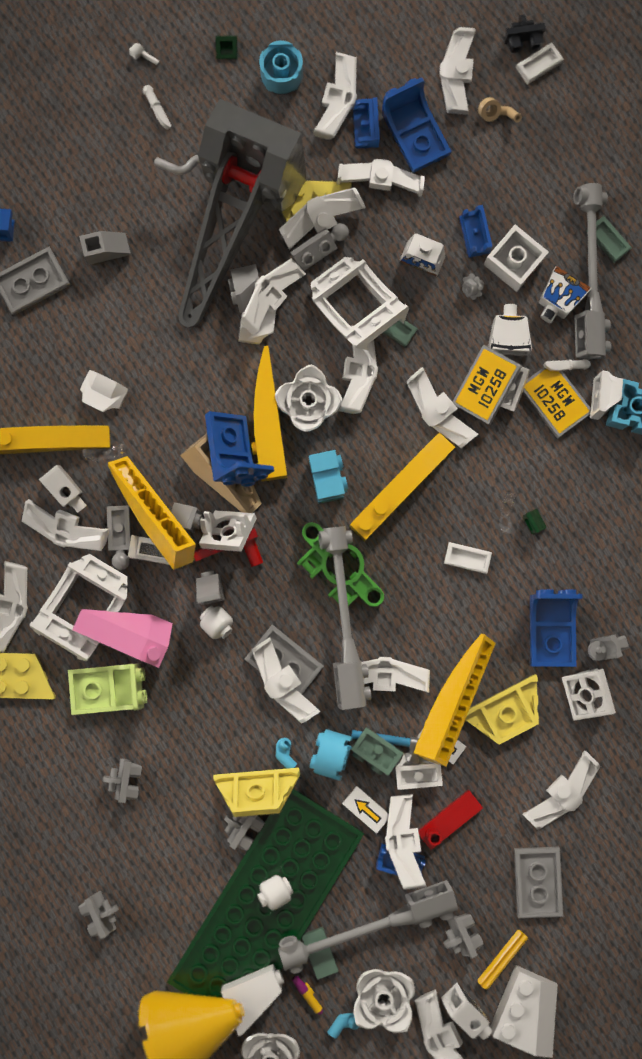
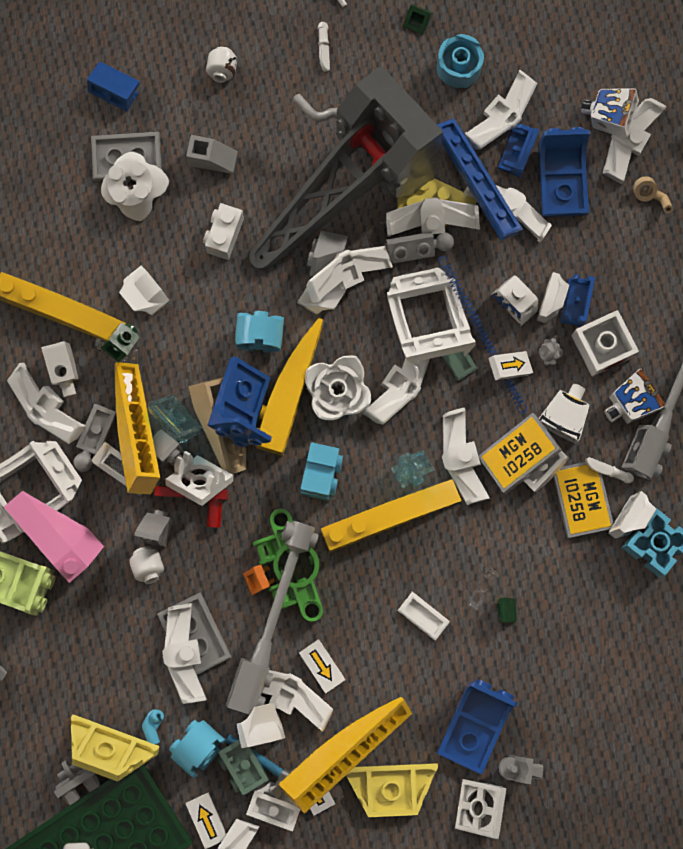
camera: 25 degrees right, 5 degrees down
none -> white brick [101,152,170,221]
none -> dark green brick [101,322,140,363]
none -> clear light blue slope [148,394,204,443]
none -> white brick [203,203,244,260]
none -> white head [206,47,237,83]
none -> medium azure brick [235,311,284,353]
none -> white slope [237,703,285,748]
none -> orange tile [243,565,275,596]
none -> white tile [299,639,345,693]
none -> clear light blue brick [391,450,435,488]
none -> blue tile [437,119,522,241]
none -> blue piece [439,256,527,413]
none -> white tile [488,351,533,380]
none -> white slope [537,272,569,323]
none -> torso [581,88,639,138]

